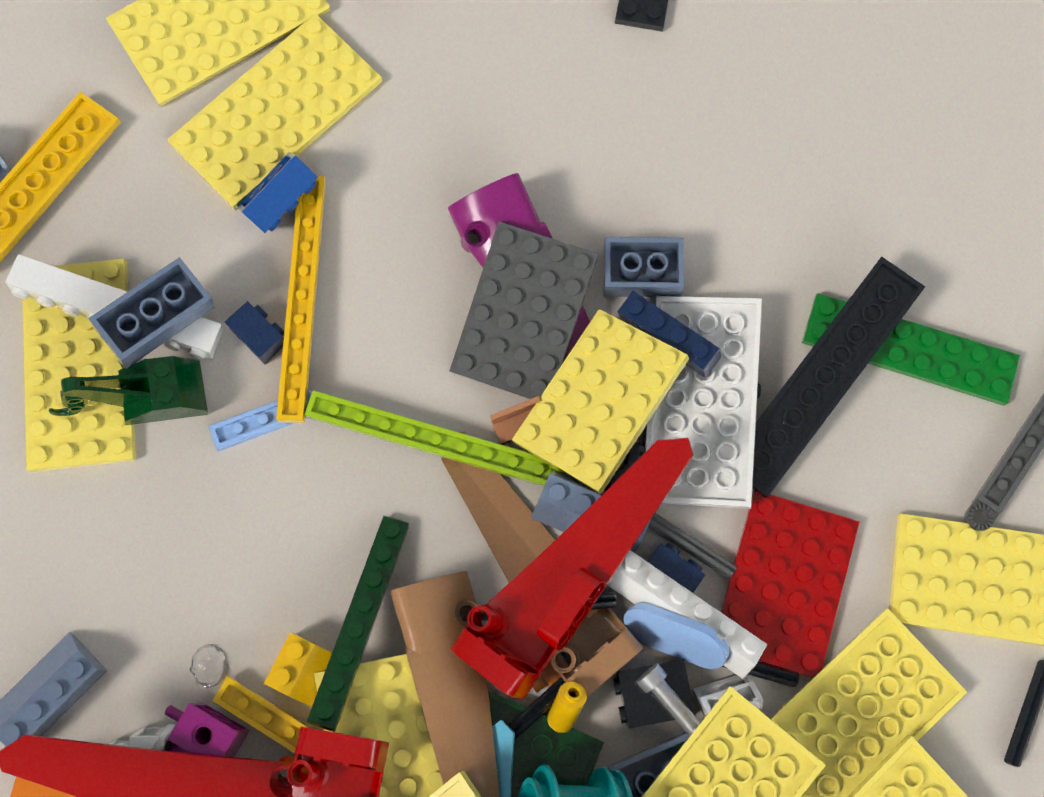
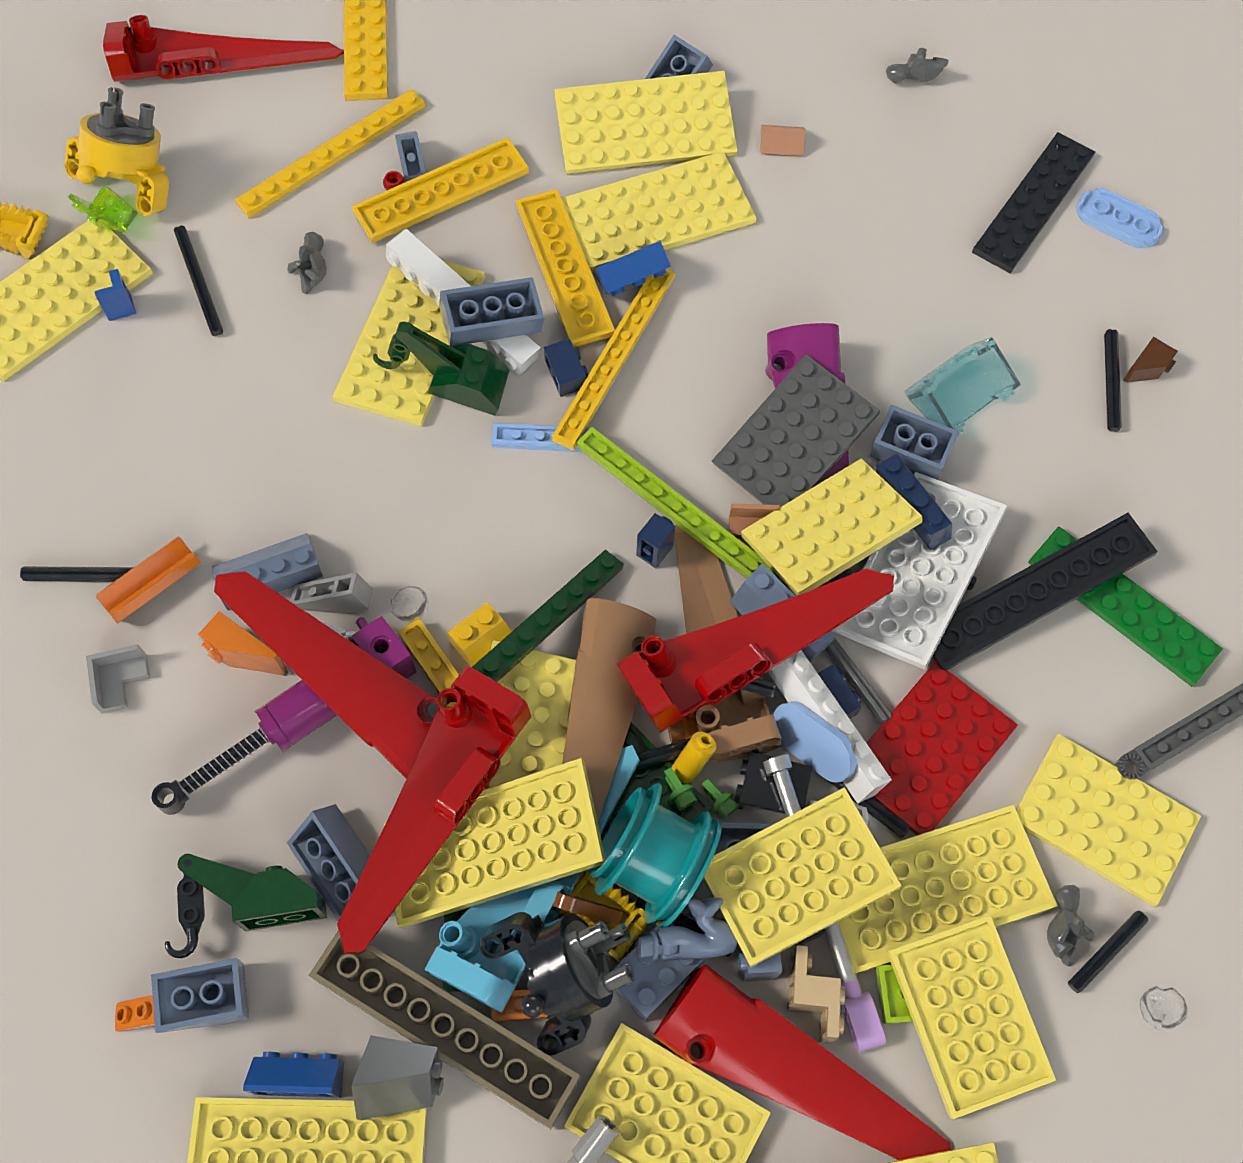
camera: 20 degrees right, 10 degrees down
none -> light grey slope [290,572,373,613]
none -> yellow plate [515,189,615,347]
none -> dark blue brick [636,513,675,568]
none -> bright green piece [664,768,697,811]
none -> bright green piece [702,779,739,820]
none -> clear light blue windscreen [904,337,1021,436]
none -> dark grey animal [1047,885,1094,966]
none -> black axle [1104,329,1122,432]
none -> reddish brown slope [1123,336,1178,383]

